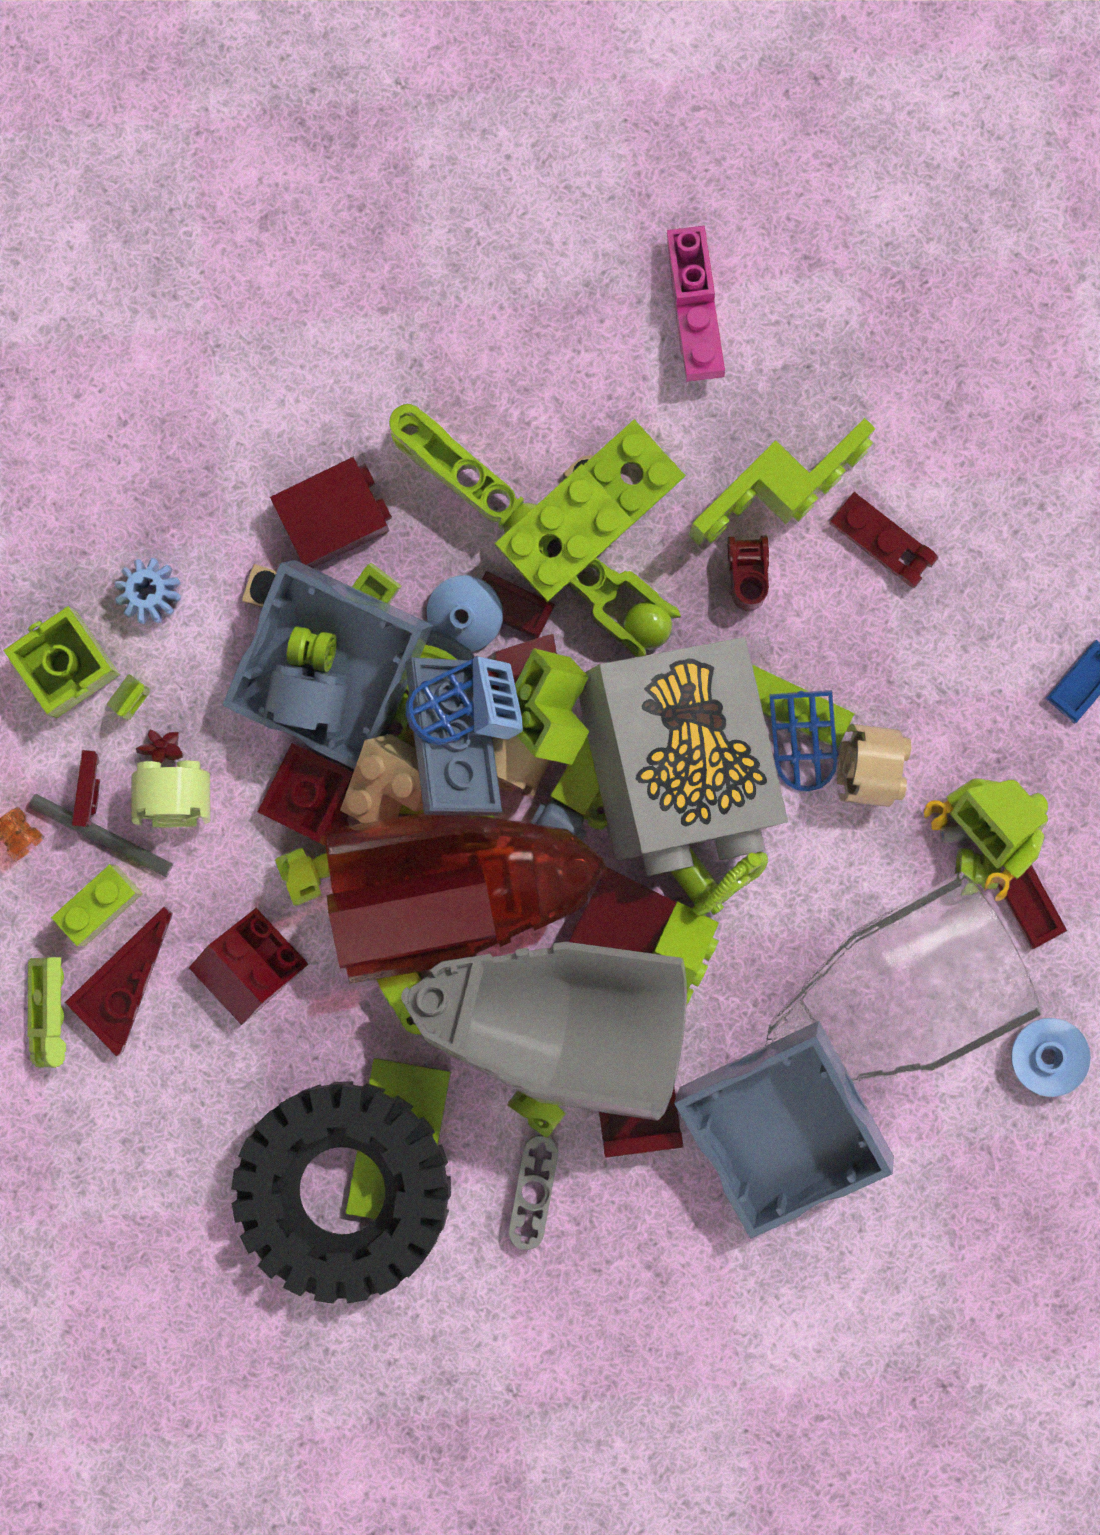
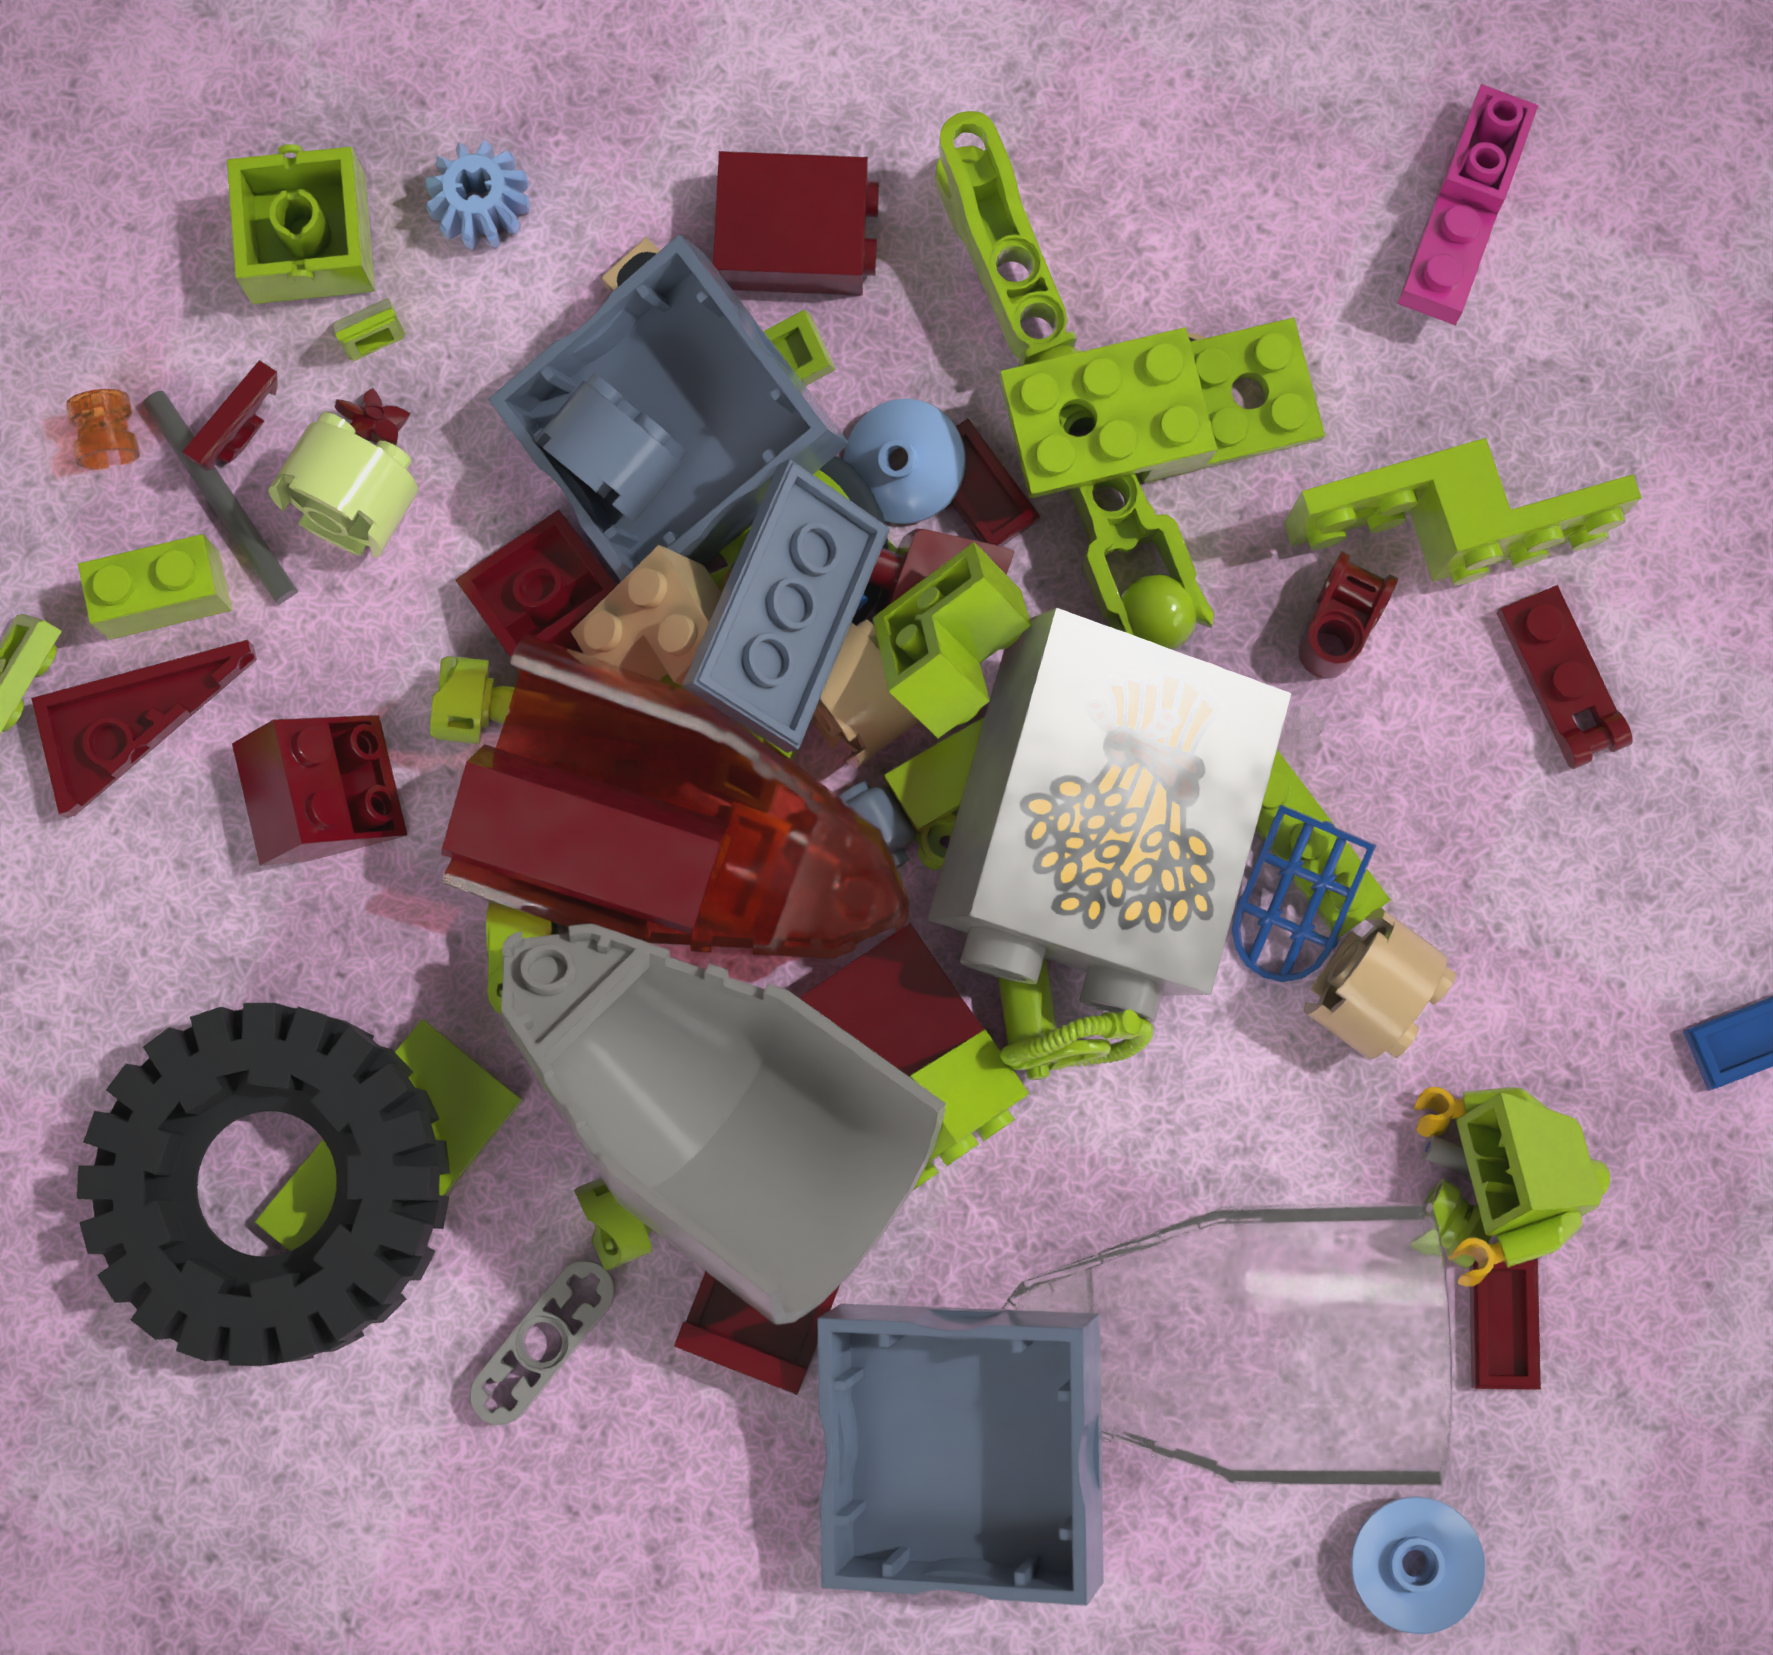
camera: 25 degrees right, 5 degrees down
lime wheel [287,626,337,672] -> none
blue window [406,659,501,745] -> none
light blue slope [473,656,523,740] -> none

